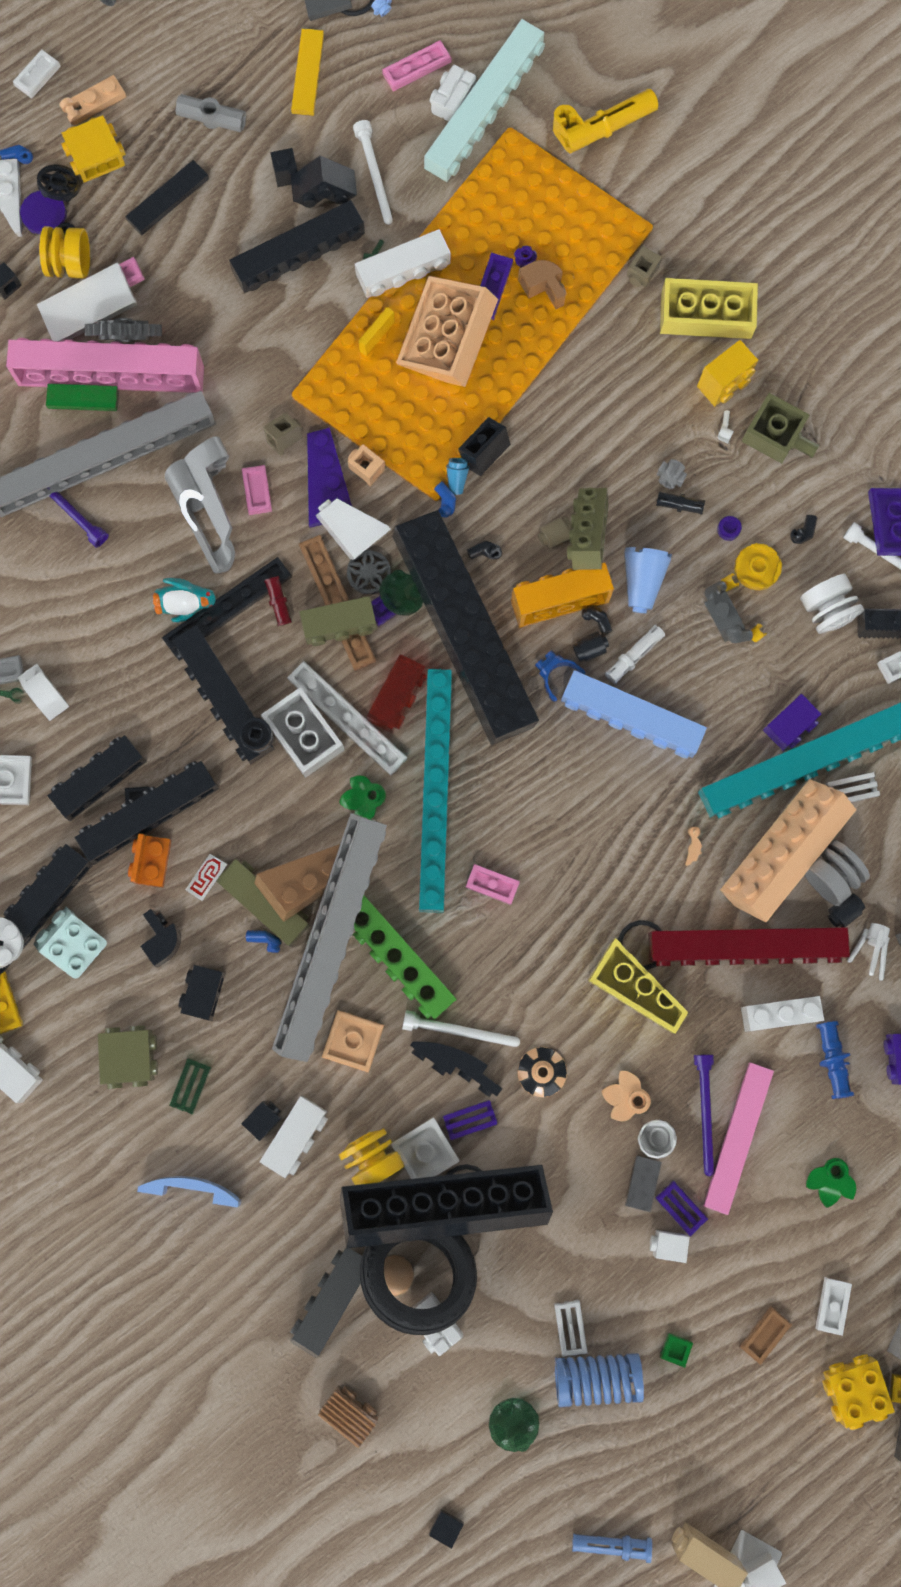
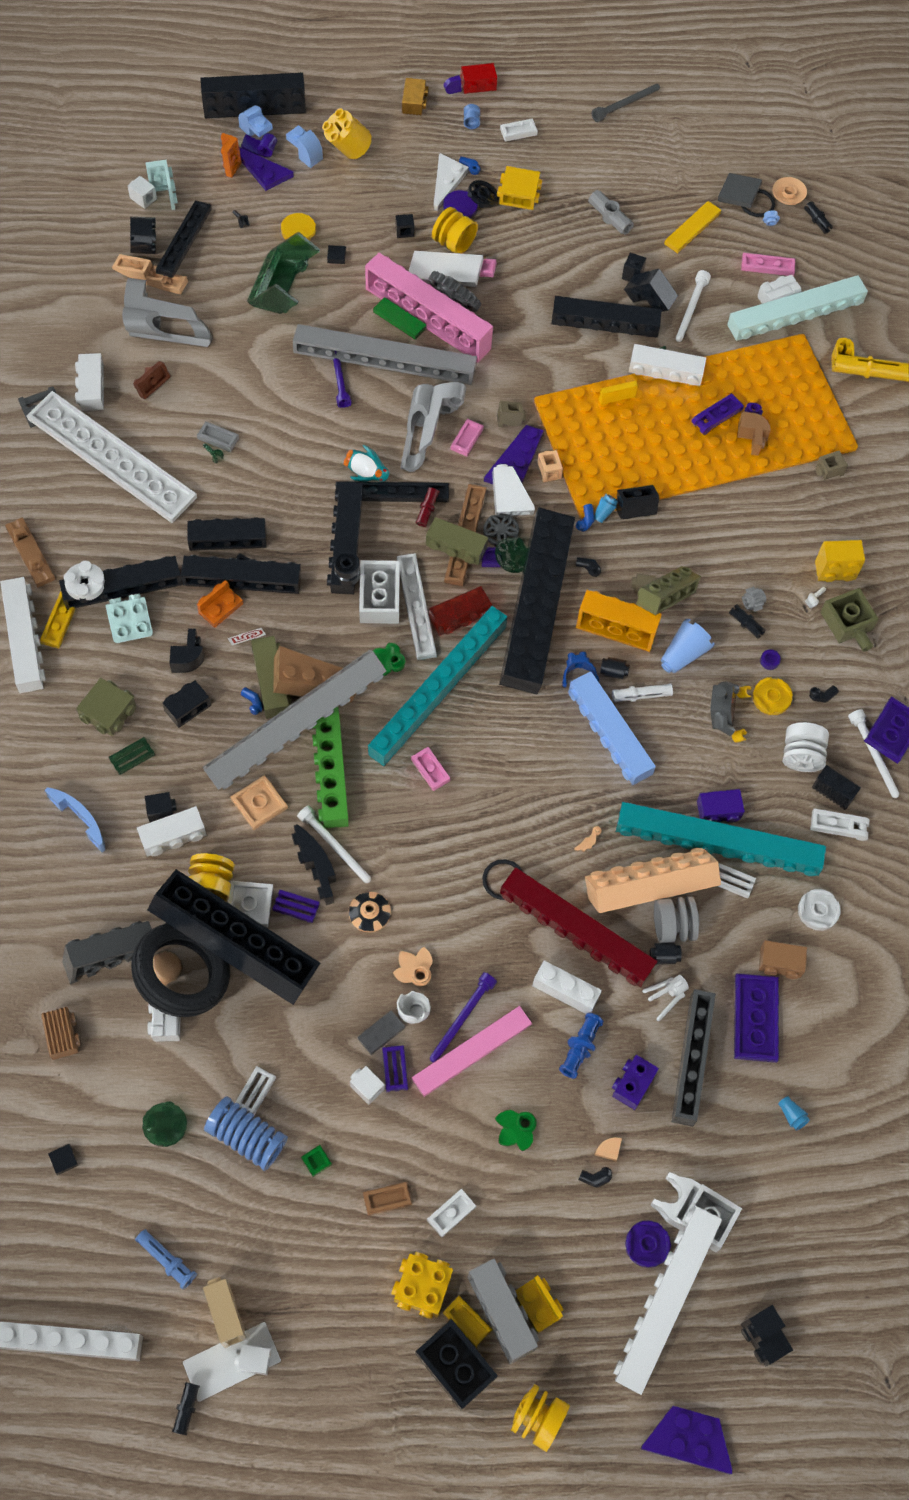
camera: 35 degrees right, 15 degrees down
white brick [18,664,69,721] -> none
light nougat plate [60,75,126,125] -> none
black tile [125,160,209,236] -> none
light nougat slope [396,276,498,387] -> none
black arm [581,605,613,635] -> none
light yellow wedge [588,938,688,1034] -> none
light yellow brick [660,278,758,339] -> none

